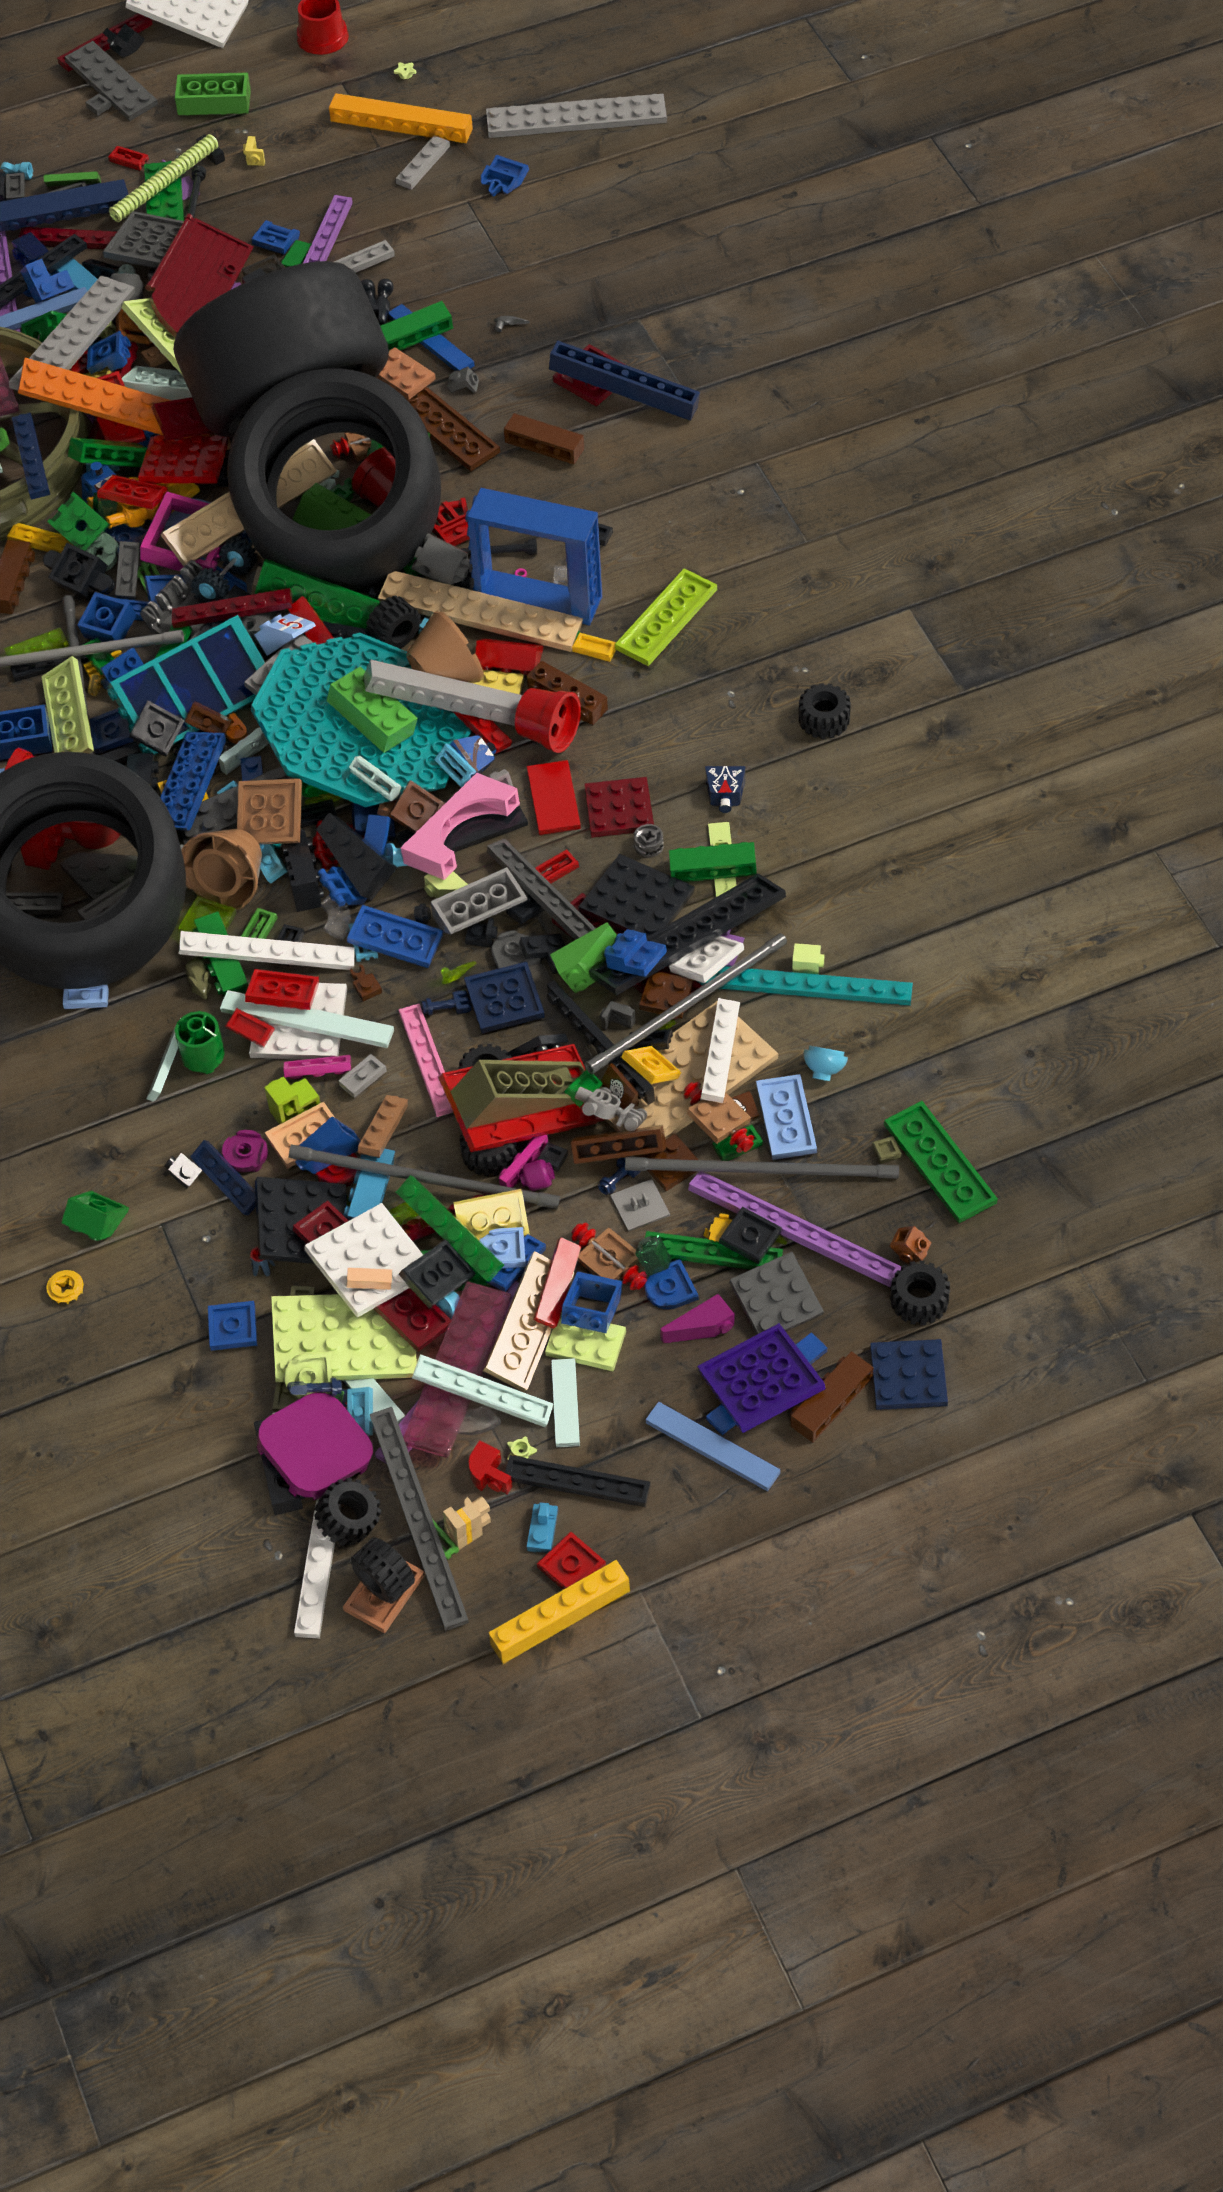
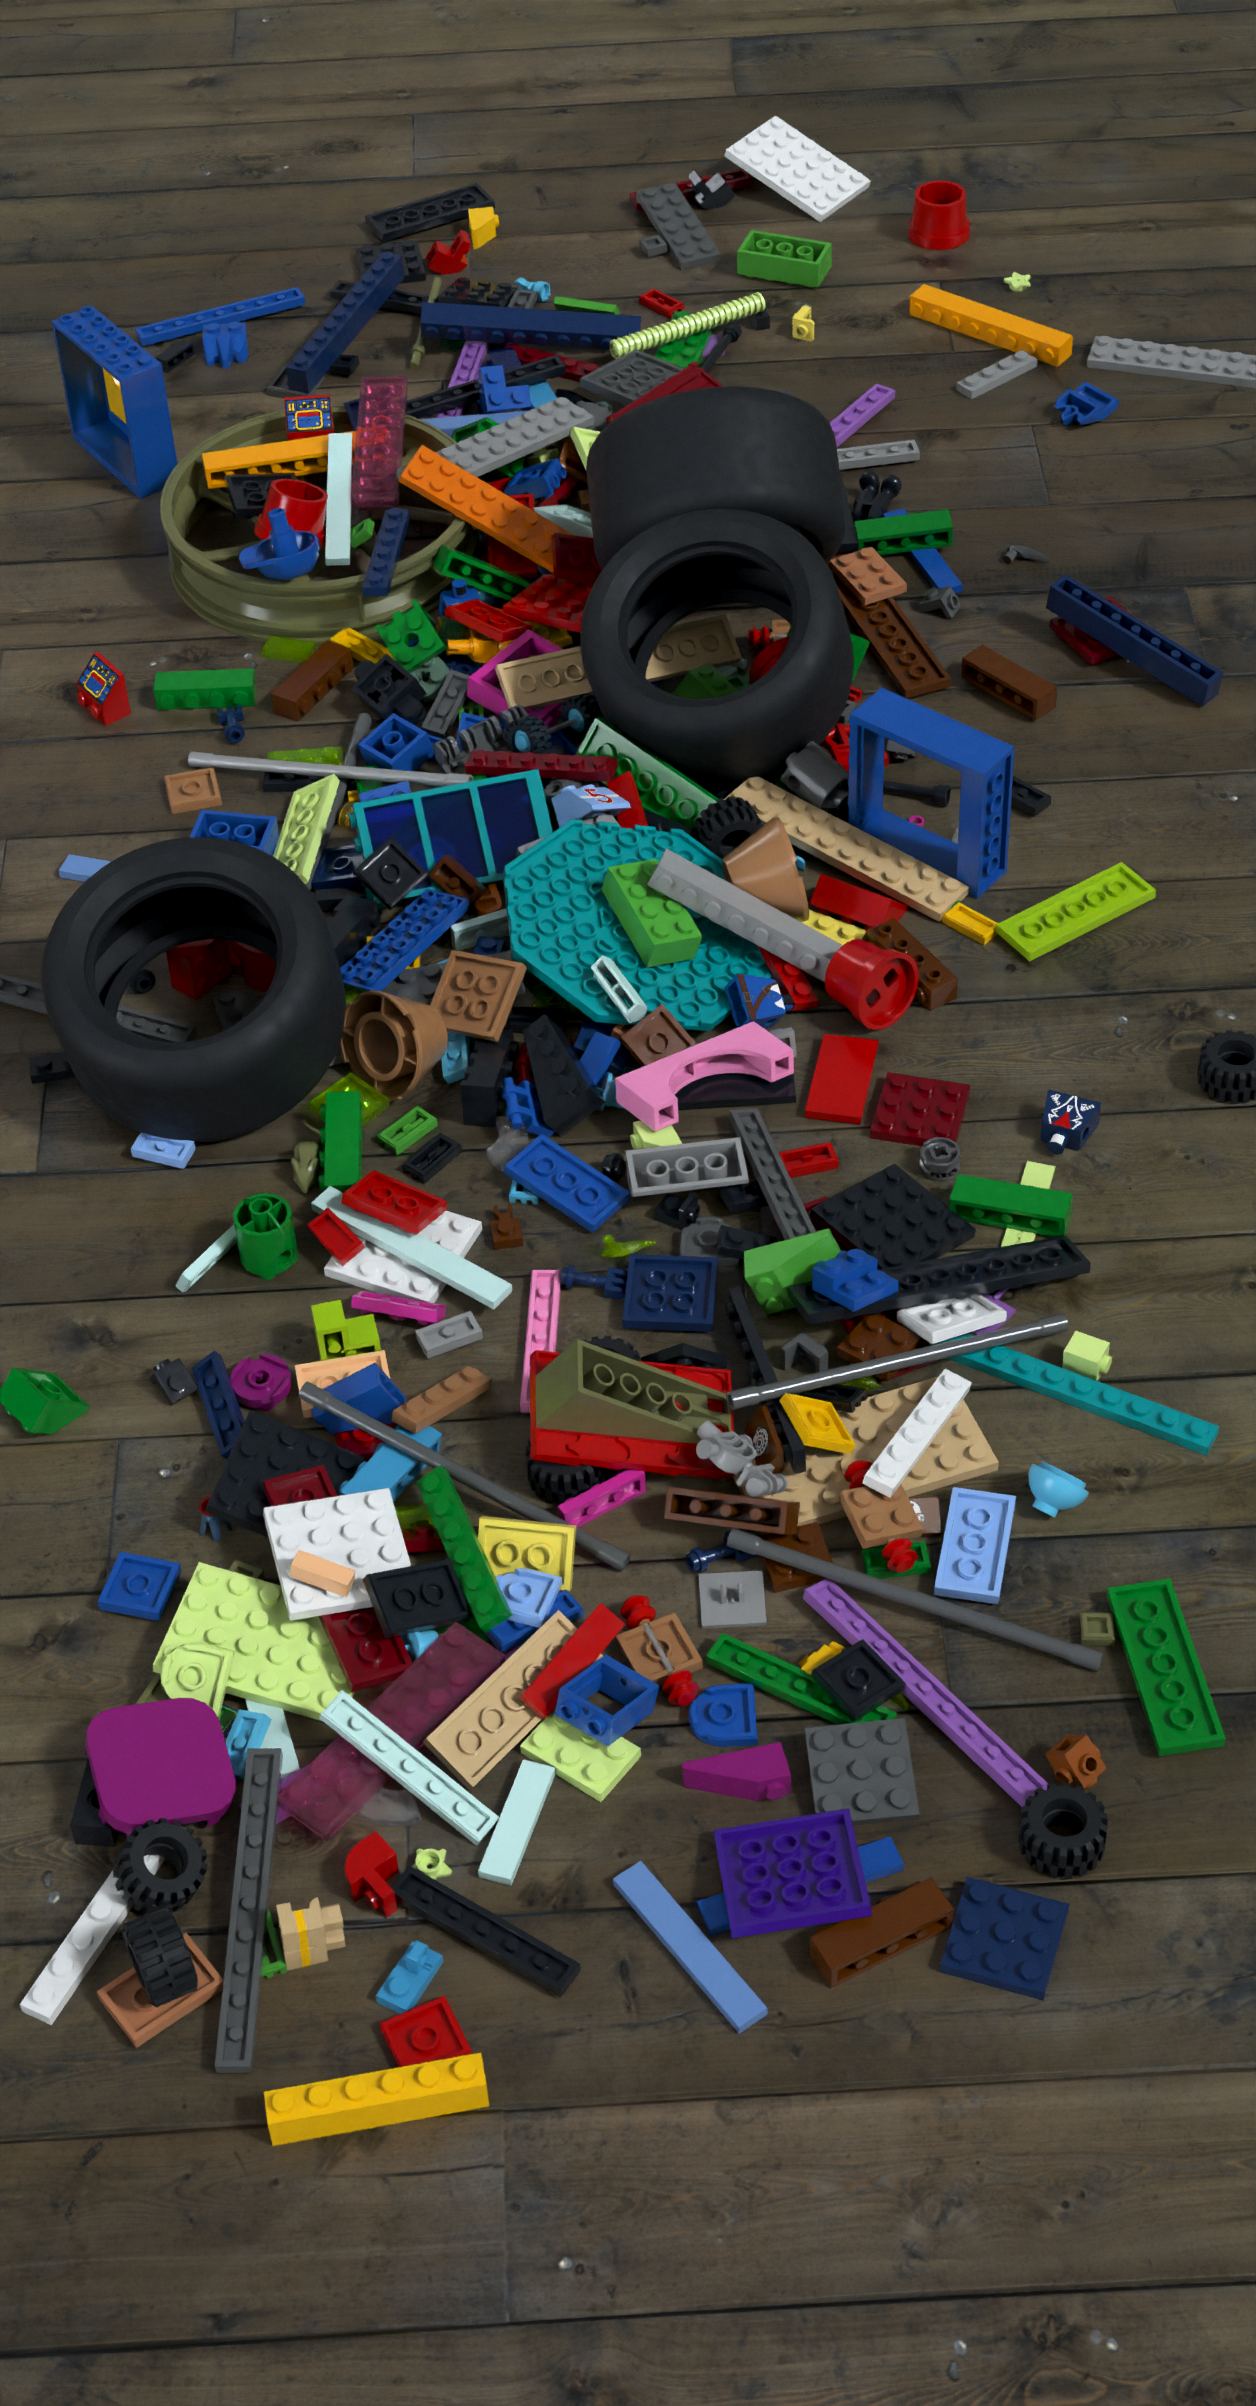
camera: 20 degrees right, 10 degrees down
white plate [179,931,355,970] -> none
dark blue hinge [287,1378,342,1396] -> none
medium azure tile [434,744,476,787] -> none
magenta head [520,1159,555,1192] -> none
black plate [538,1142,568,1172] -> none
green tile [564,1069,603,1108] -> none
clear green brick [635,1236,672,1276] -> none

